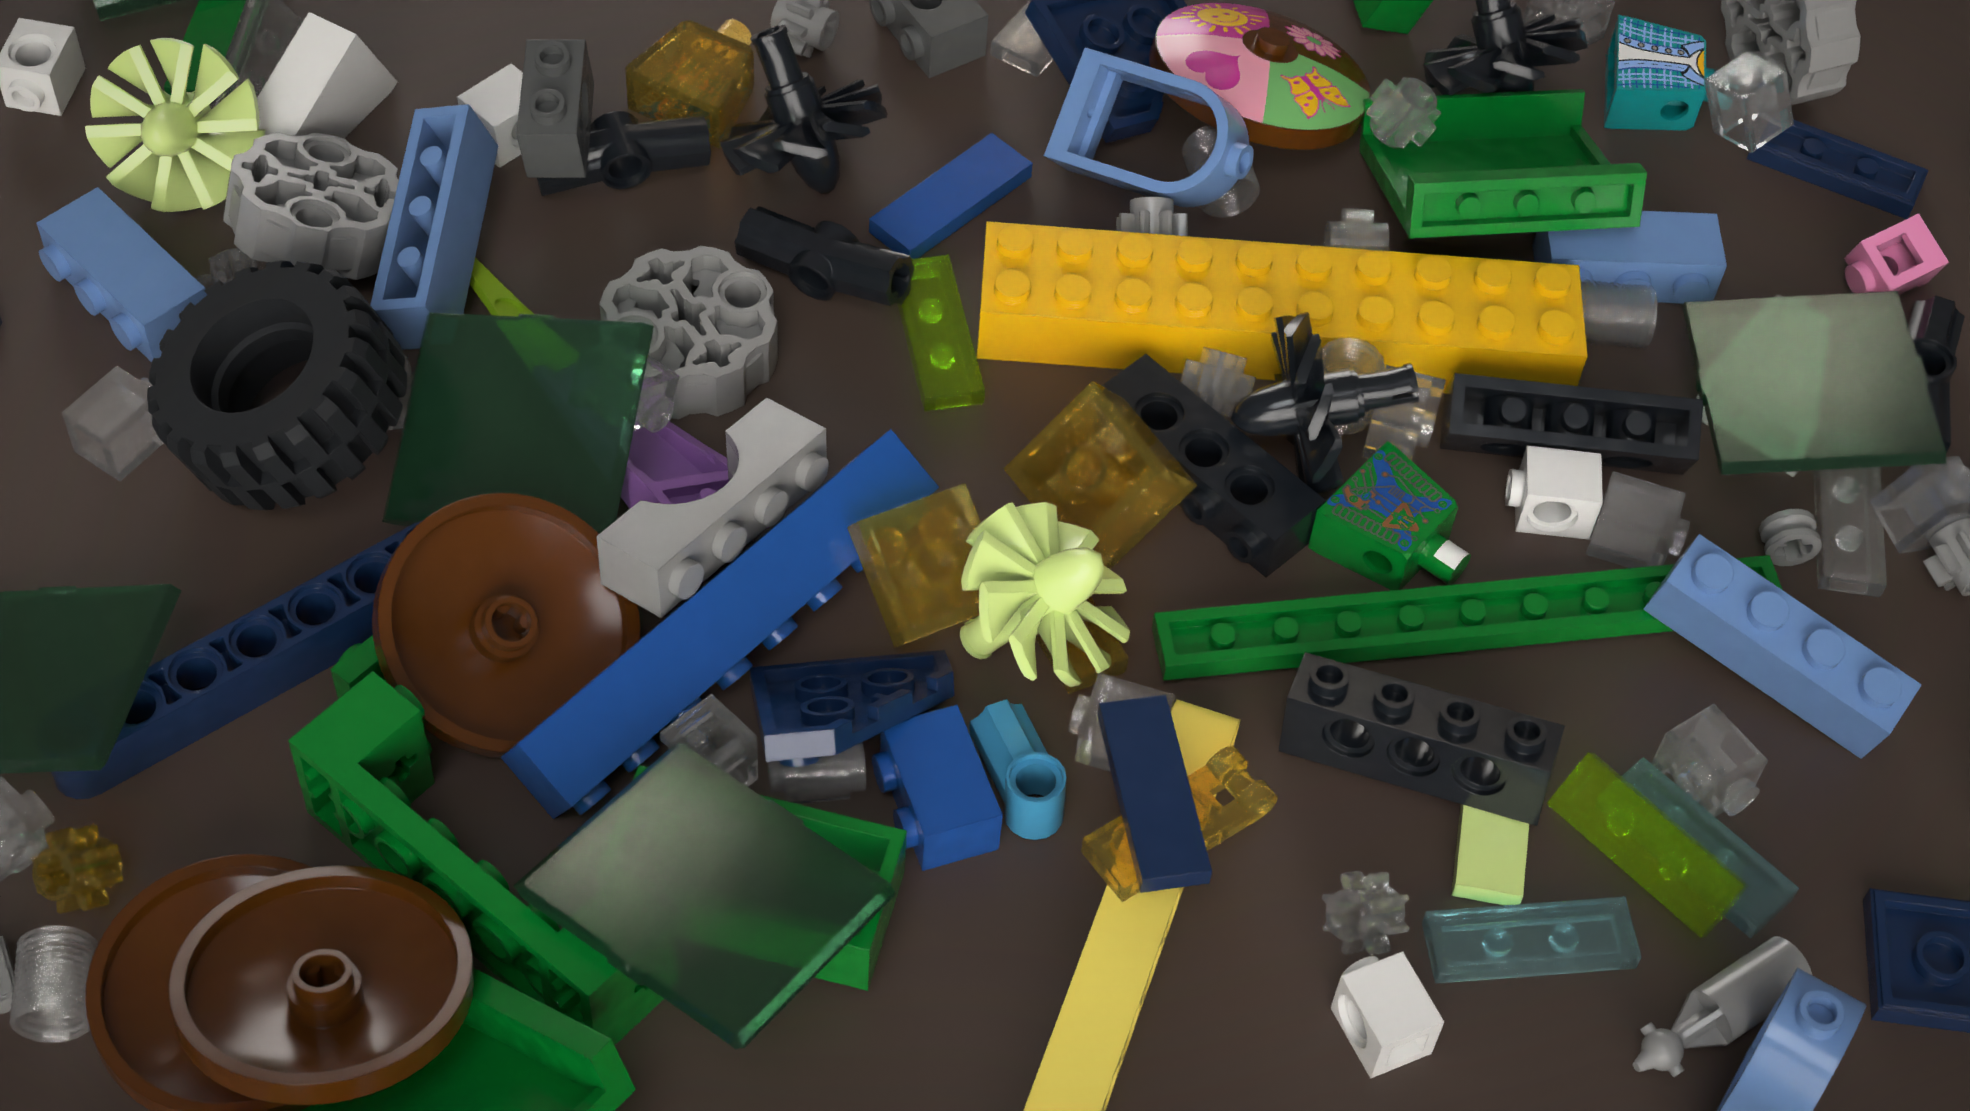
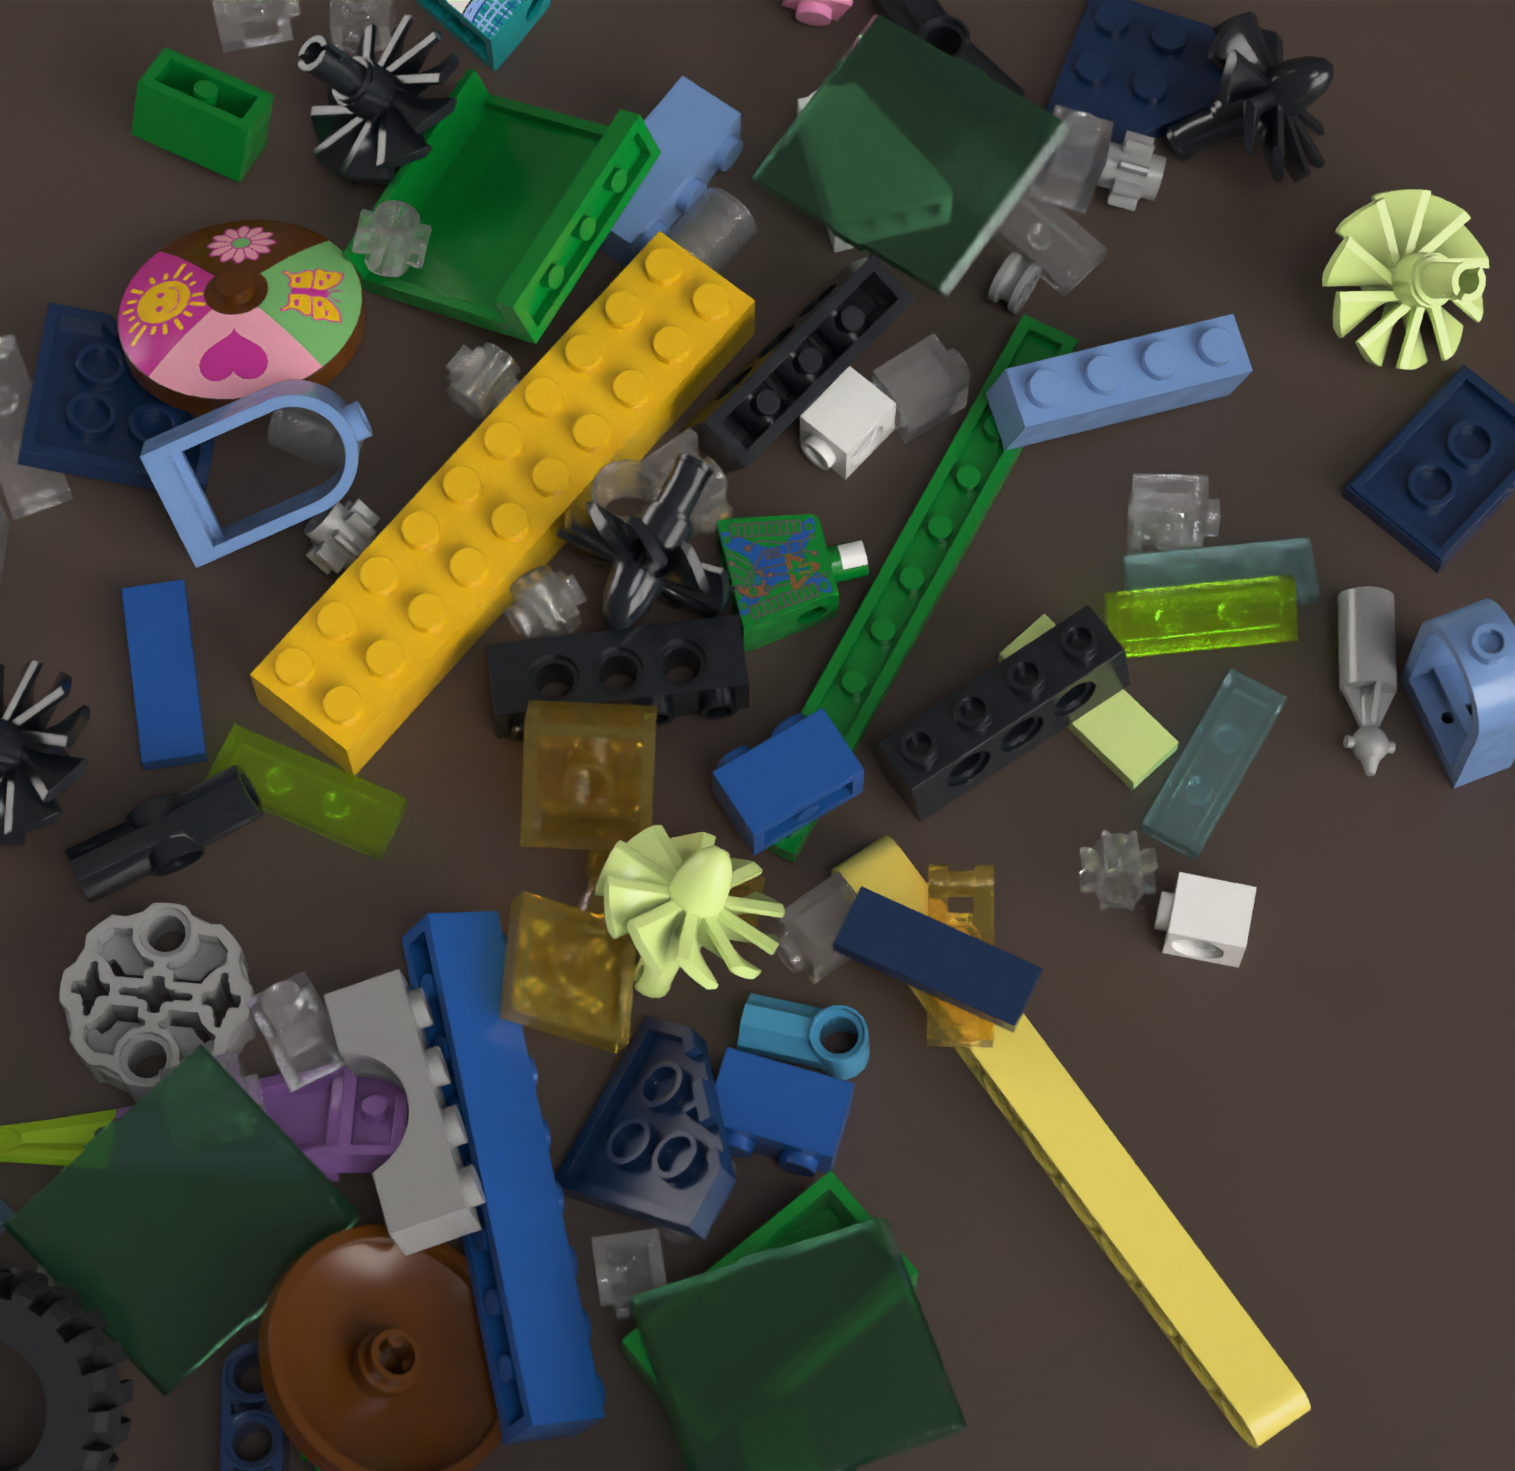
camera: 50 degrees left, 15 degrees up
none -> clear brick [245,971,347,1093]
none -> blue brick [712,708,864,856]

